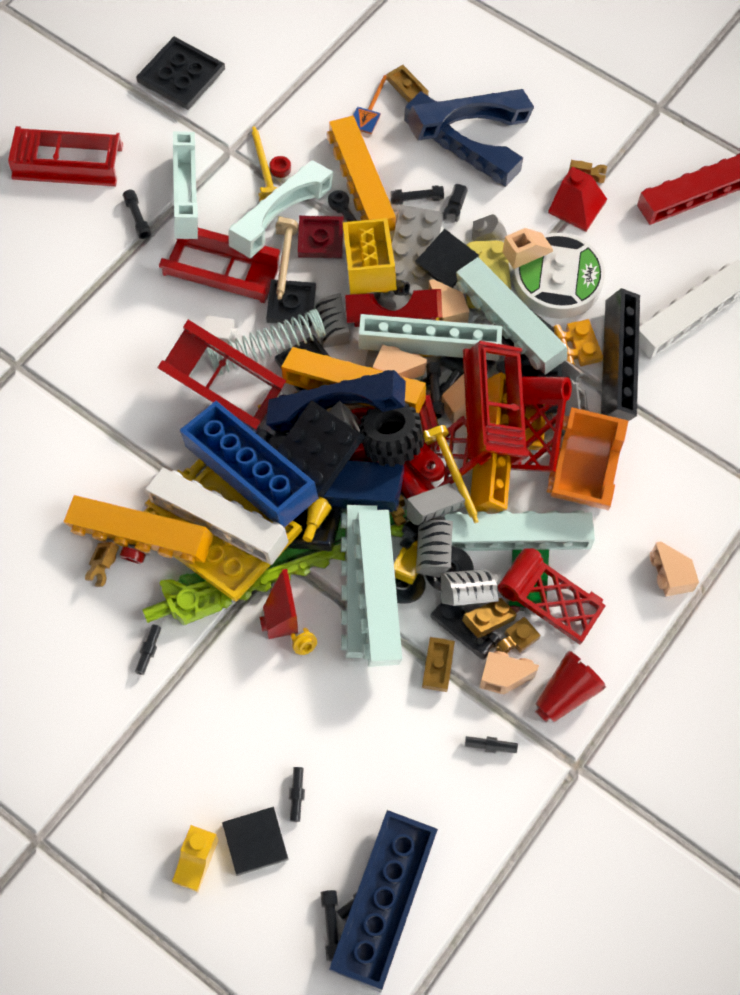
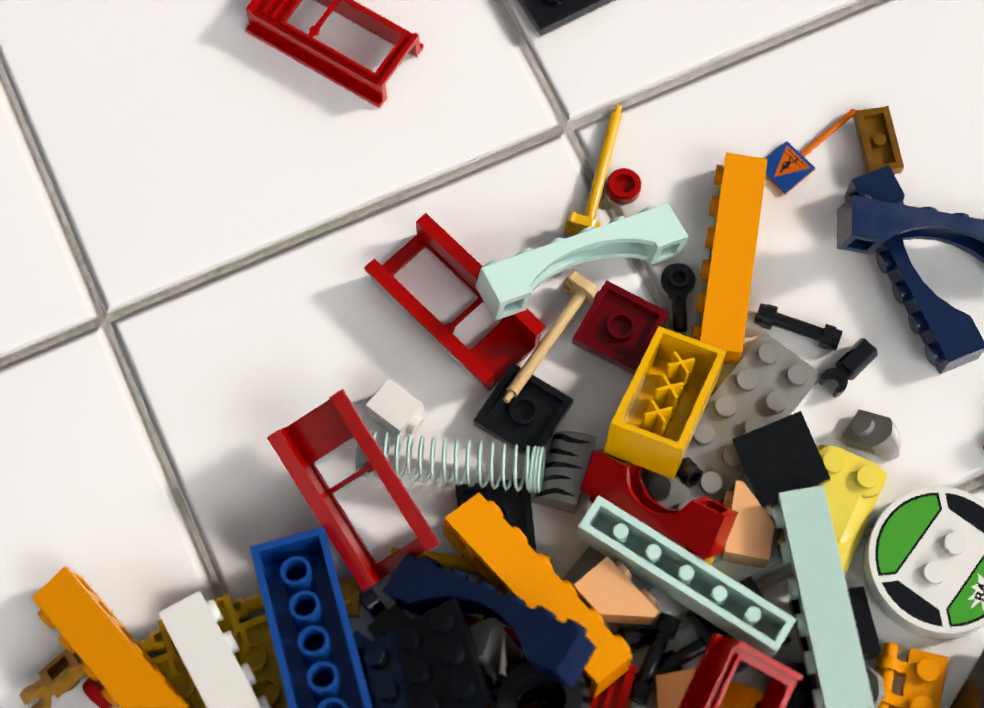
camera: 30 degrees right, 5 degrees up
black bar [122,189,151,239] -> none
light aqua arch [173,131,198,239] -> none
light nougat slope [502,228,553,269] -> none

